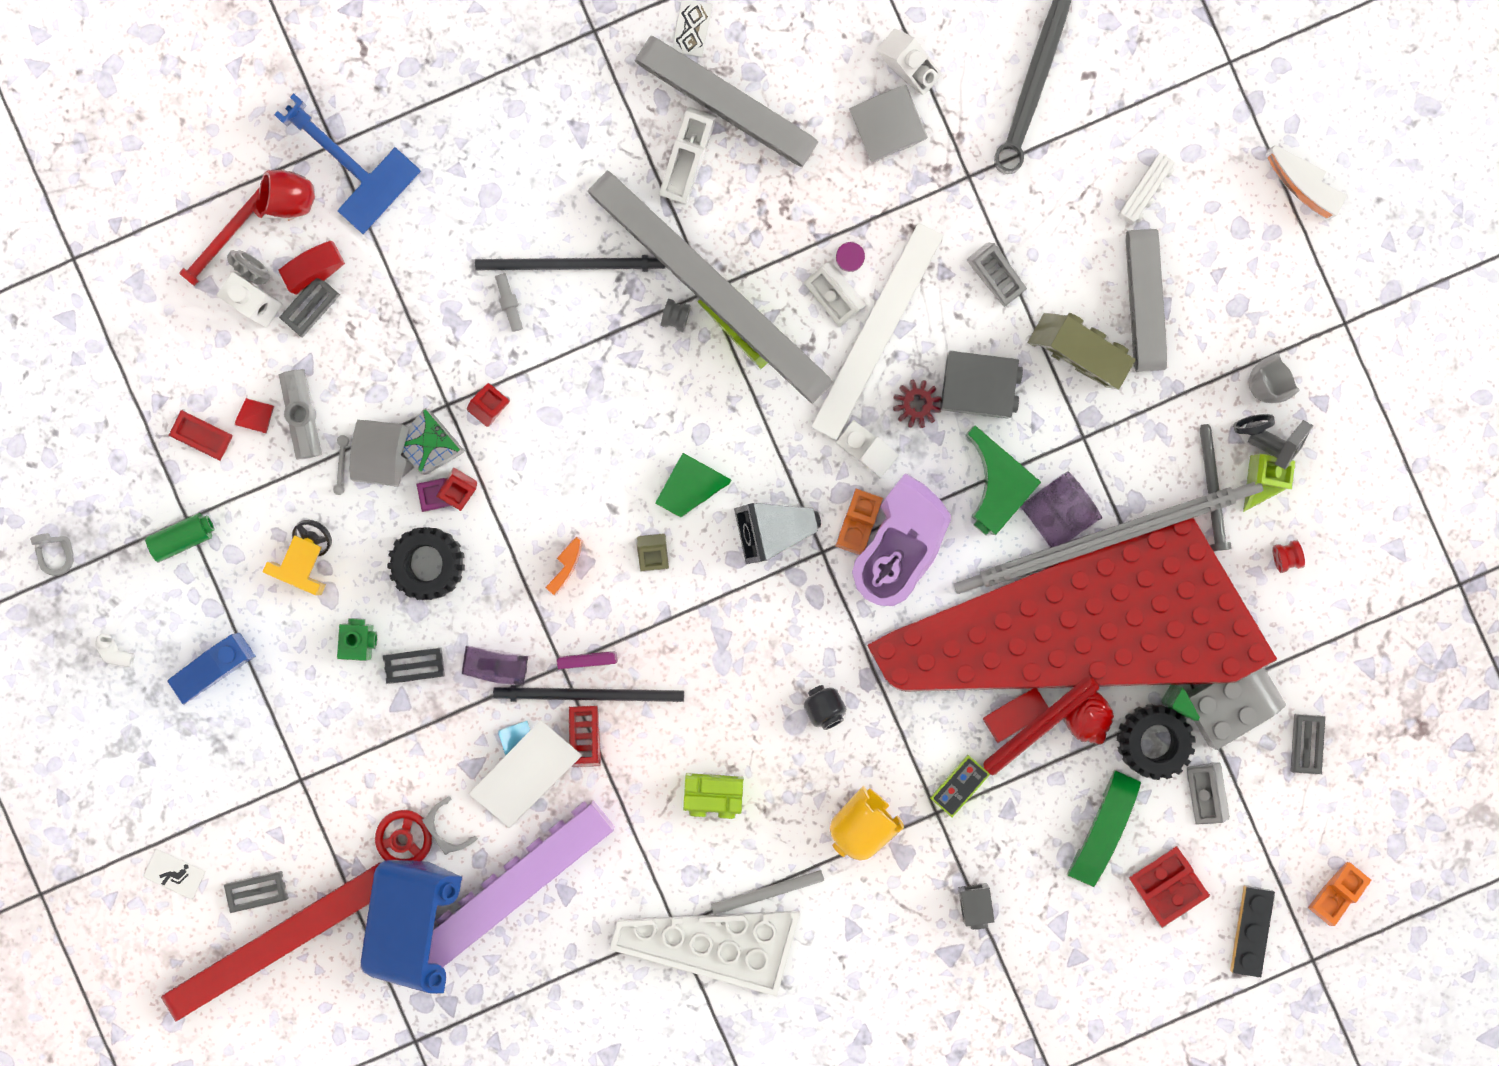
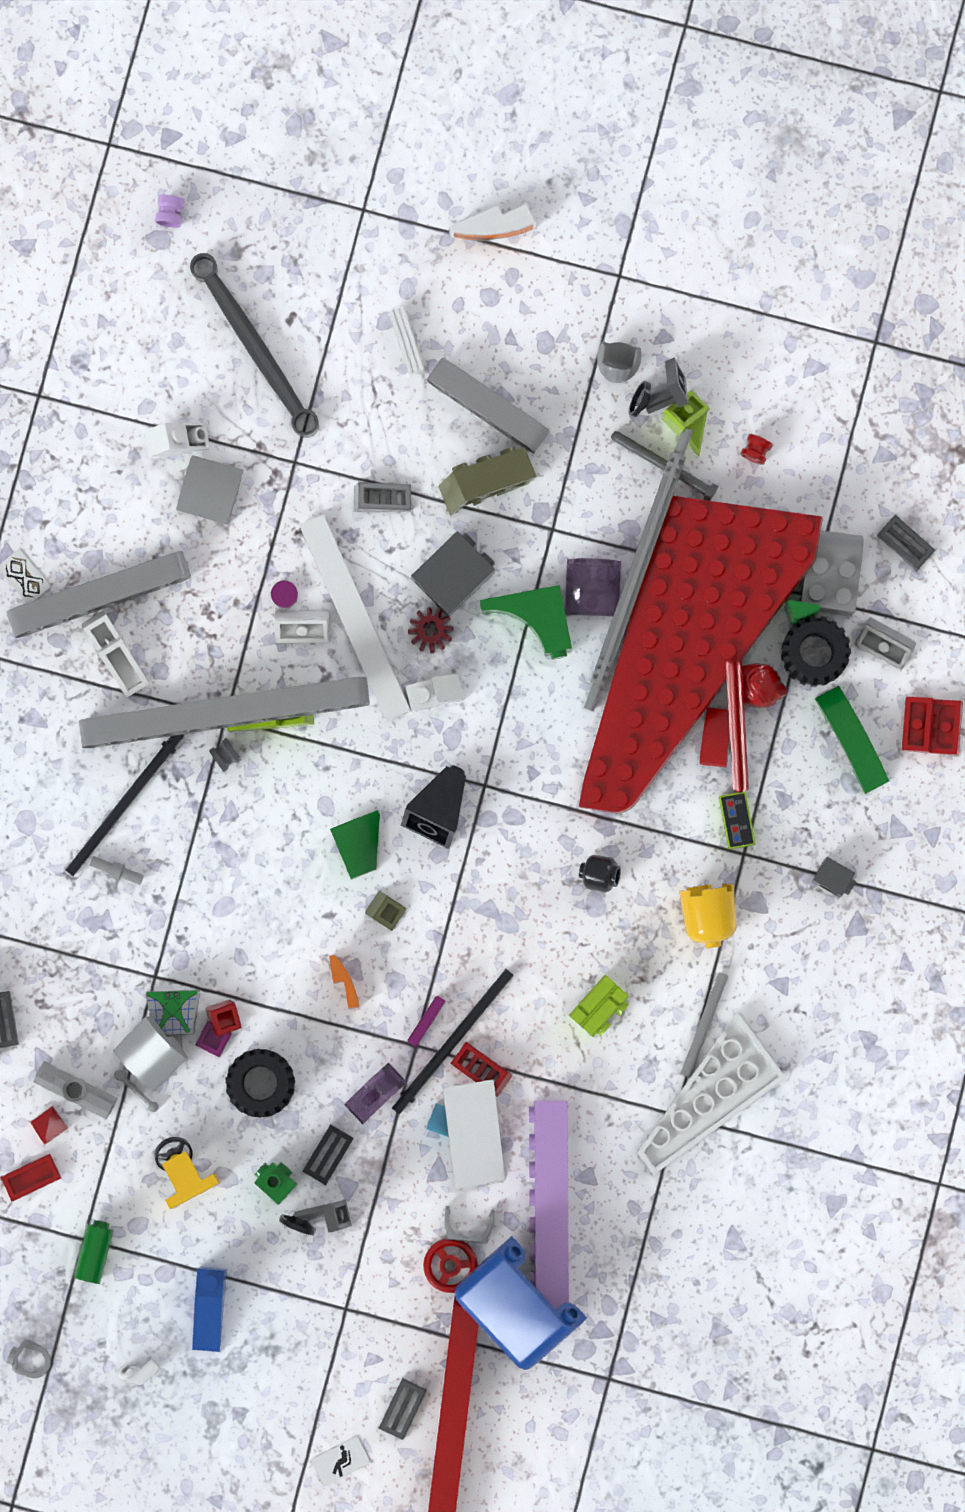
camera: 50 degrees left, 5 degrees down
red slope [467,383,510,427] -> none
orange slope [835,489,883,555] -> none
lavender piece [852,474,951,606] -> none
none -> dark grey piece [279,1199,352,1235]

